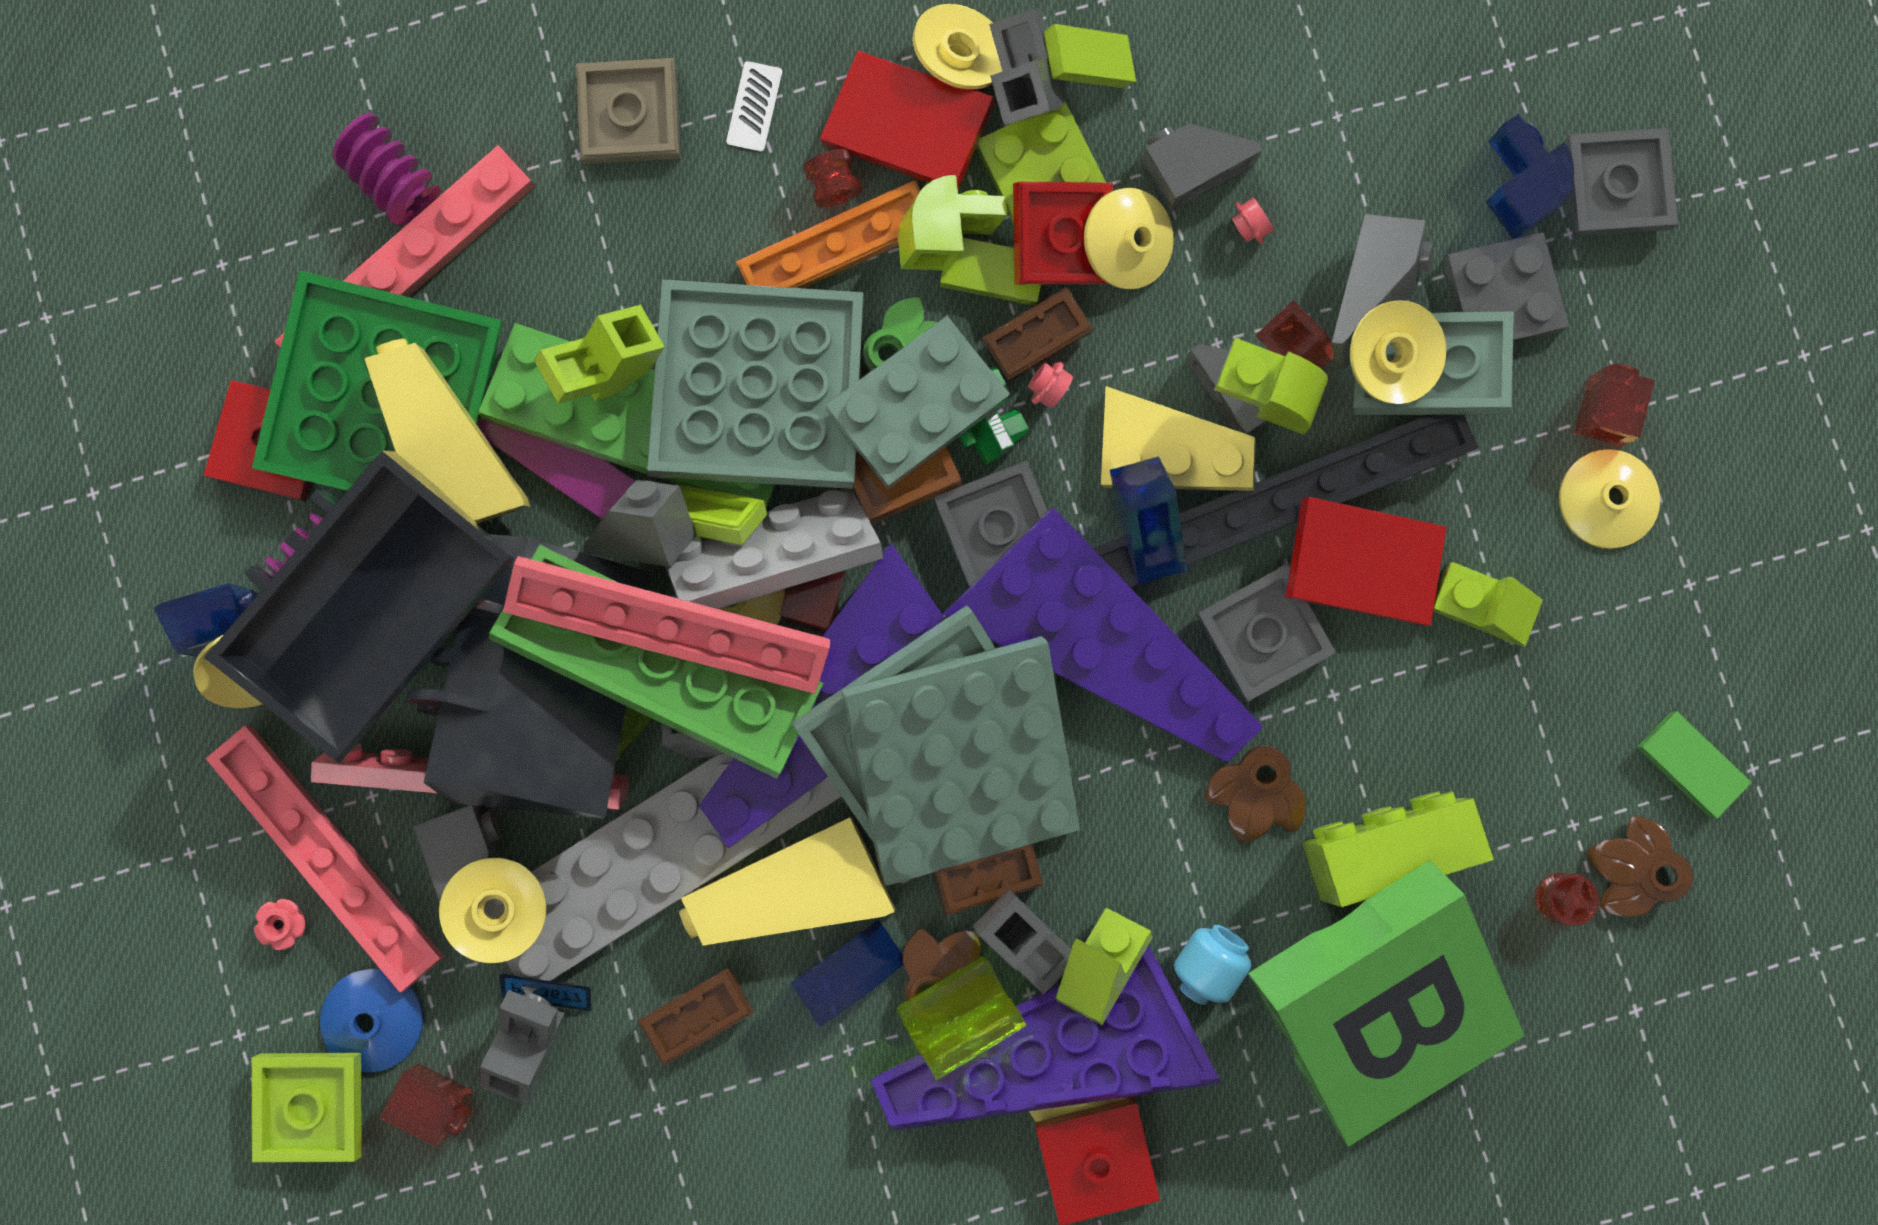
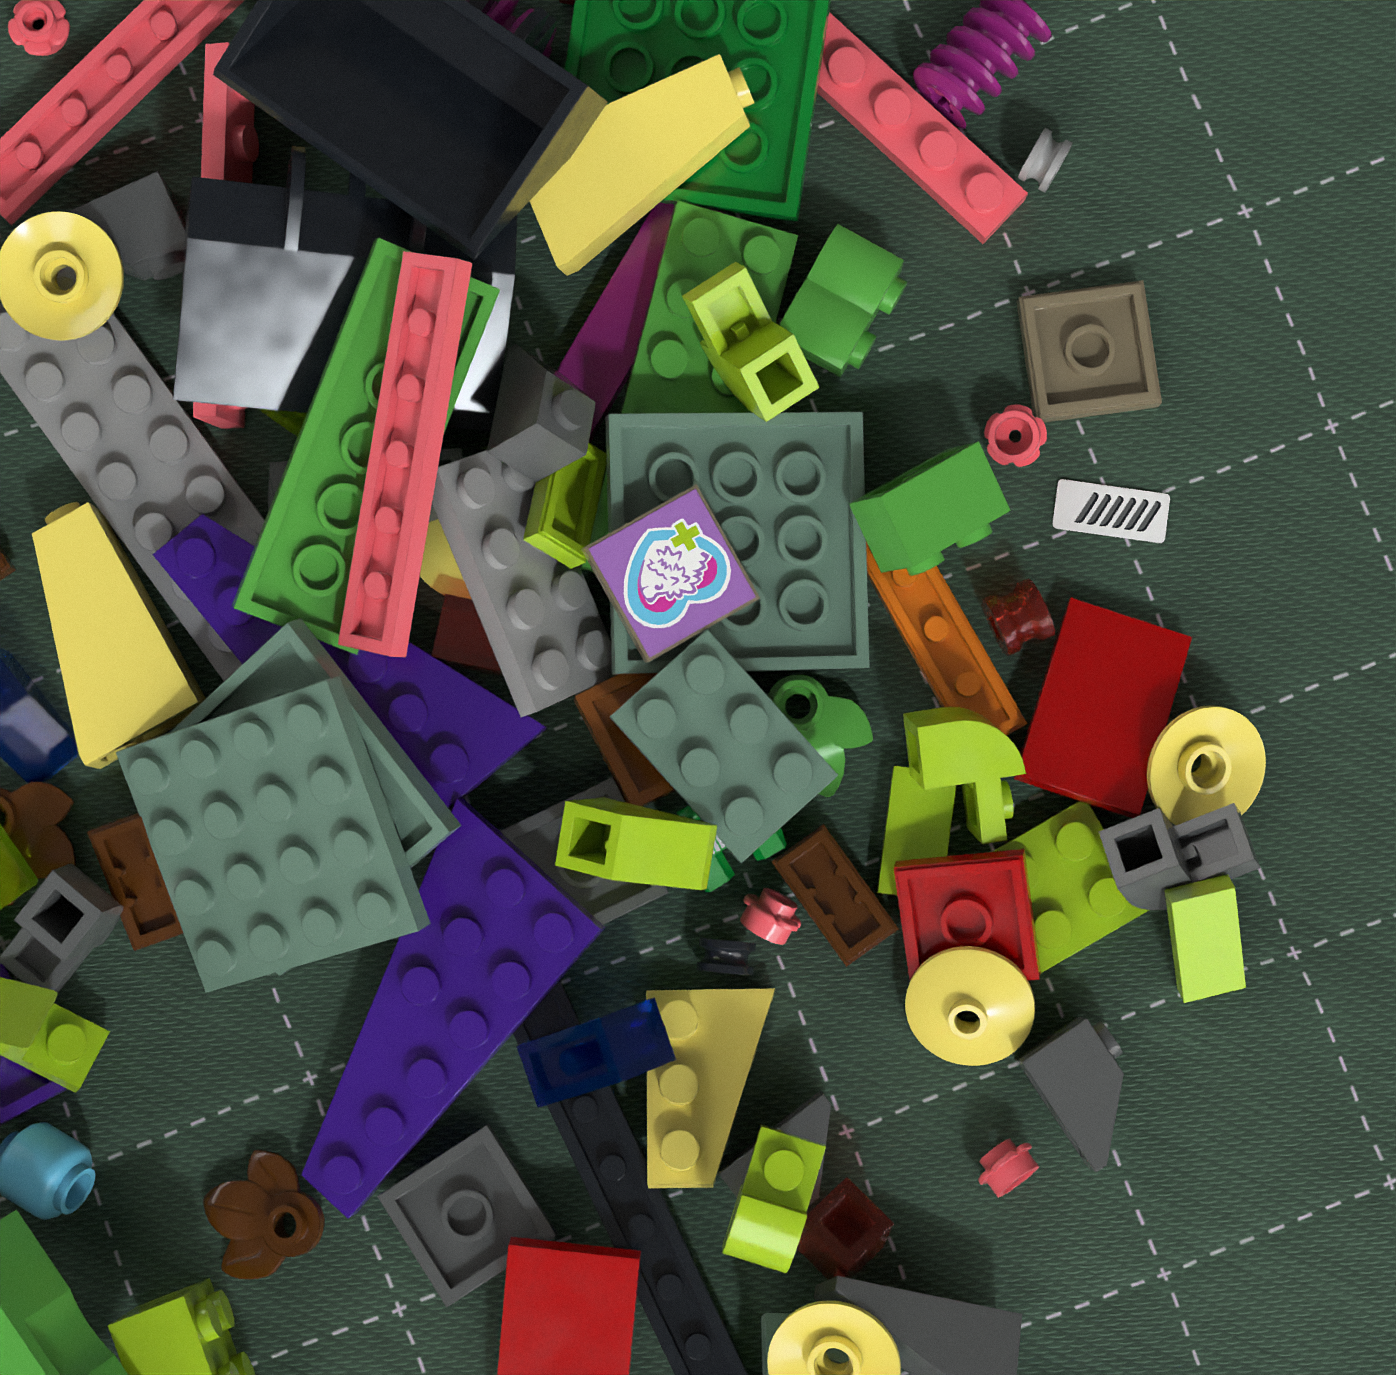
camera: 90 degrees right, 0 degrees up
none -> lime slope [555,797,717,890]
none -> tile [581,484,760,663]
none -> black bush [697,938,756,975]
none -> bright green brick [779,224,908,378]
none -> bright green brick [849,441,1011,576]
none -> coral plate [984,404,1047,467]
none -> light grey bush [1018,128,1073,193]

